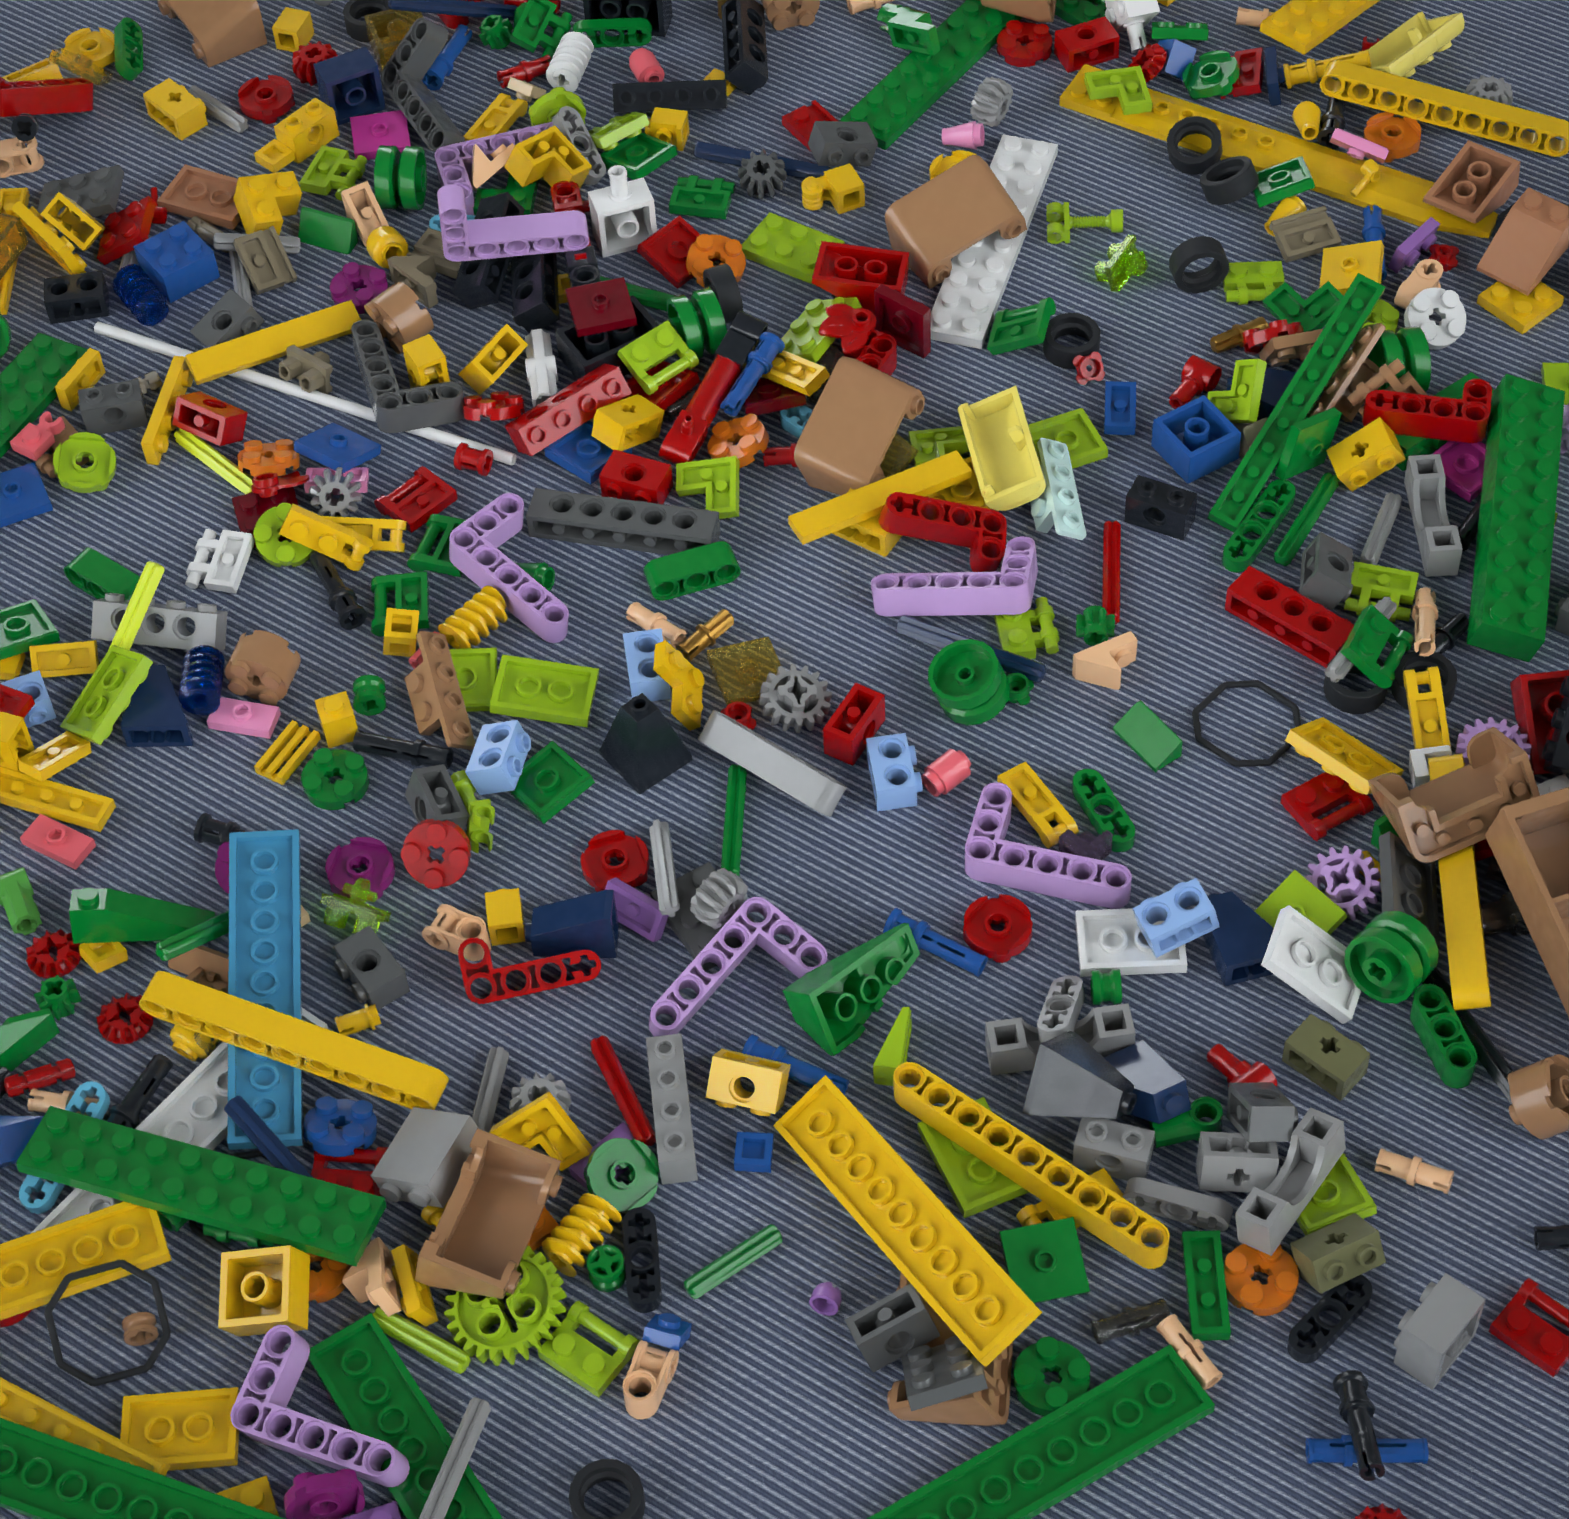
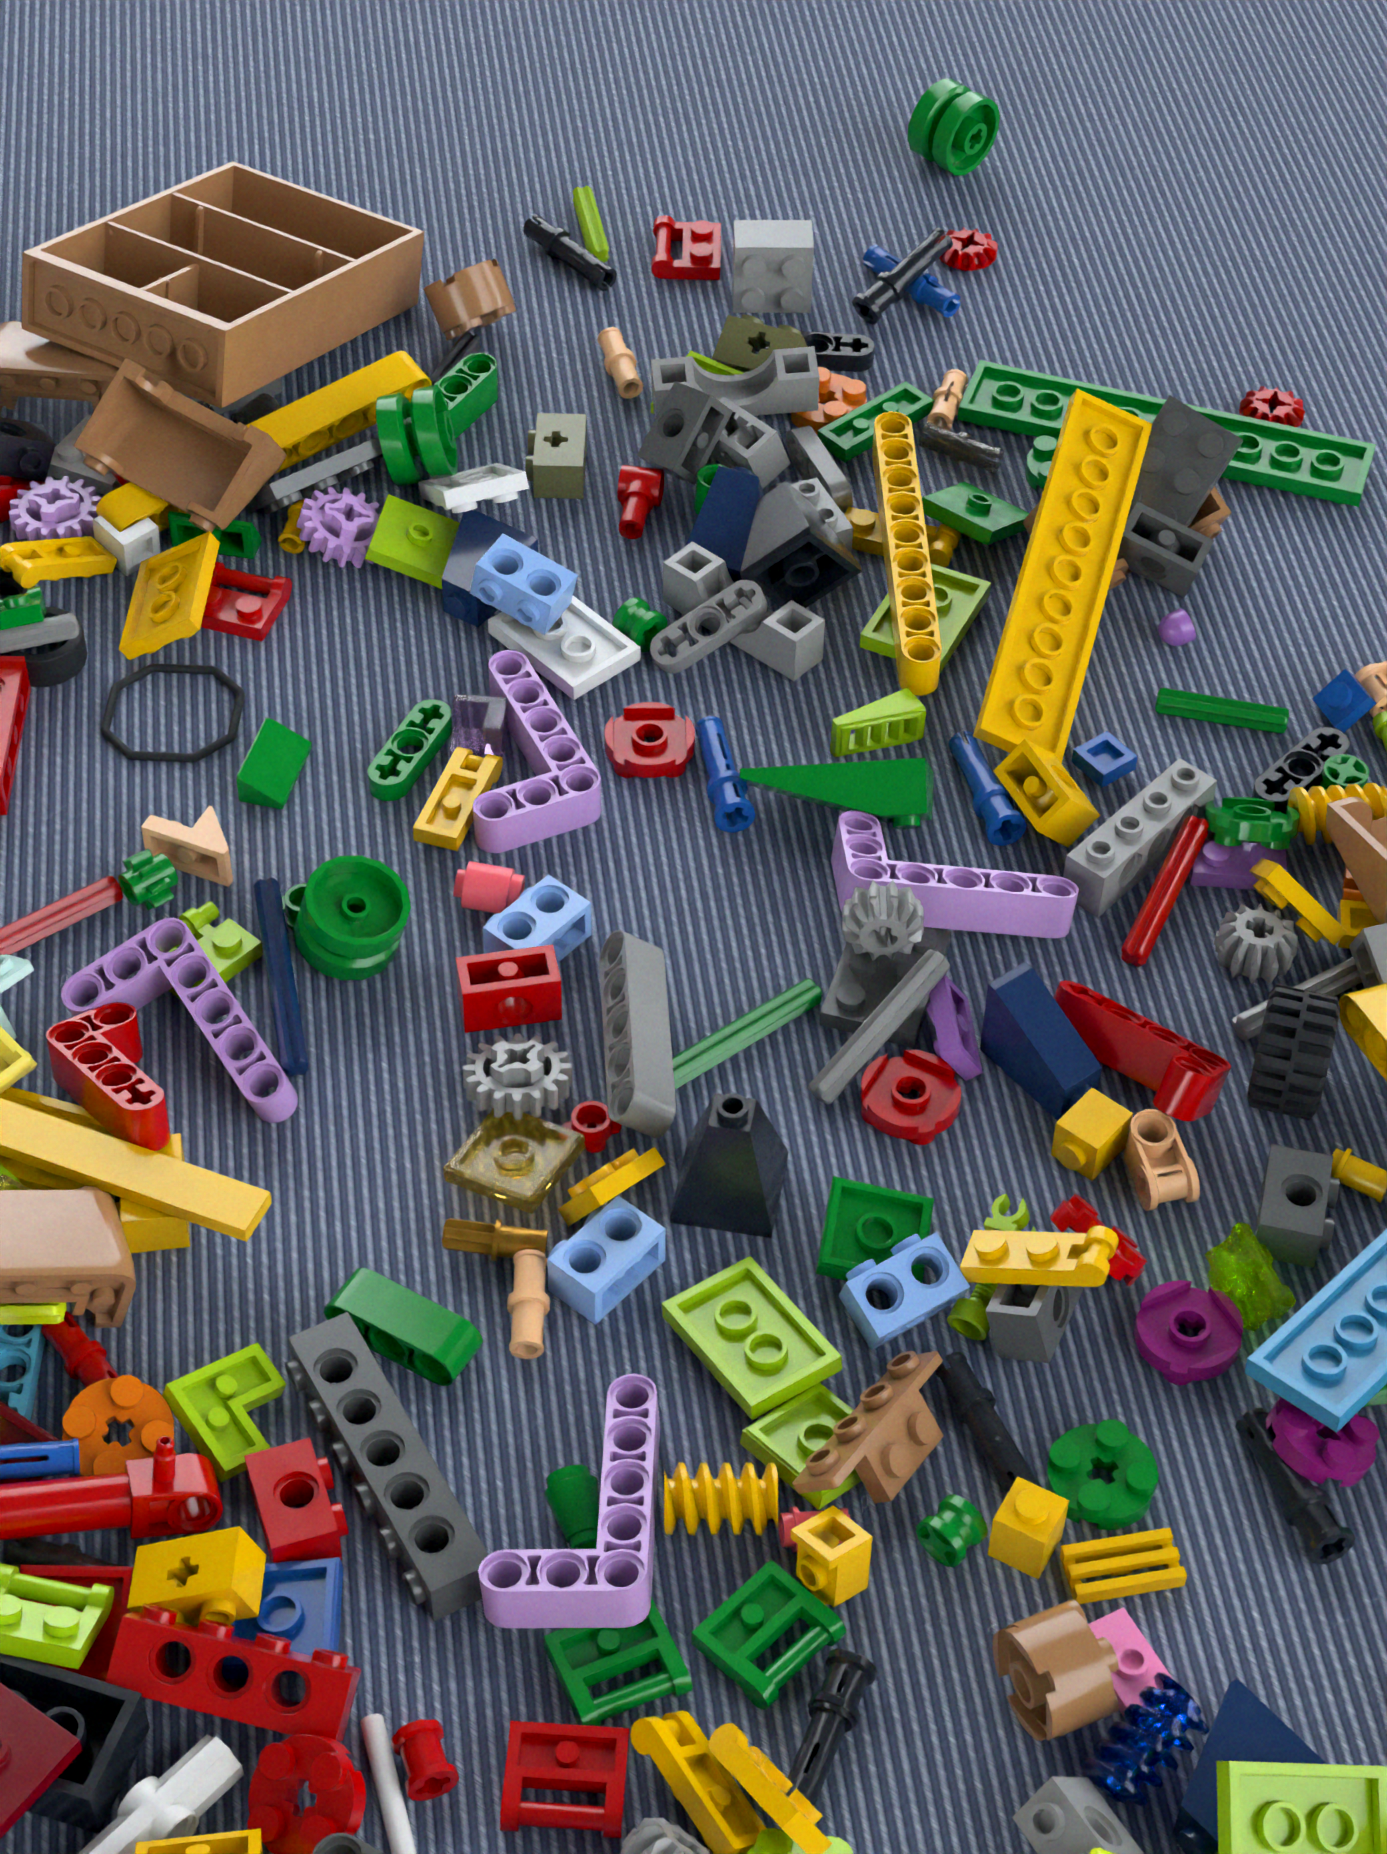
camera: 135 degrees left, 5 degrees down
none -> yellow plate [960,1226,1118,1287]
none -> black tyre [1247,984,1340,1120]

